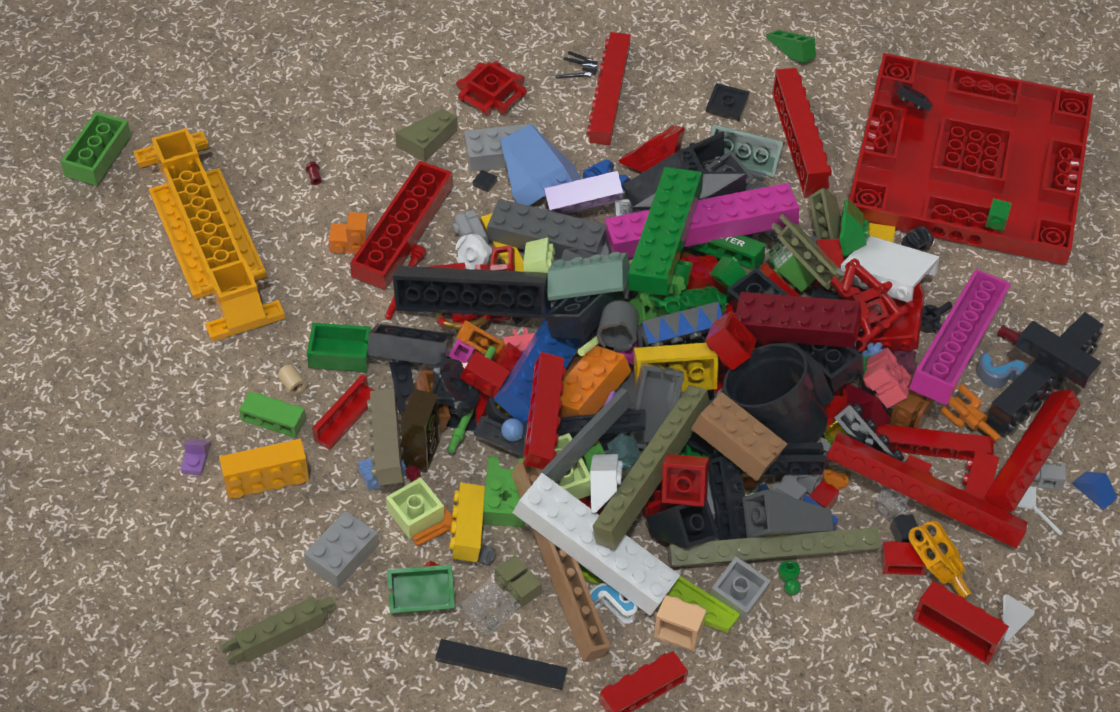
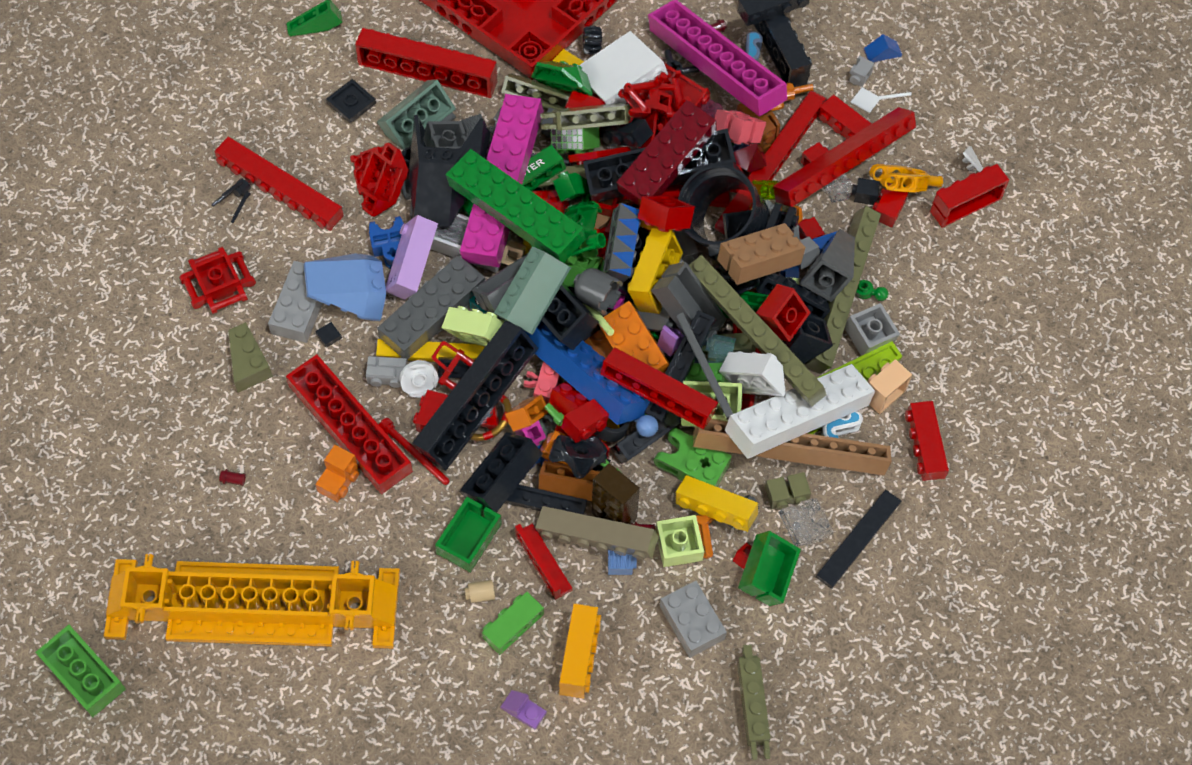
camera: 65 degrees left, 10 degrees up
black brick [834,401,905,462] -> none
red brick [985,390,1080,511] -> none

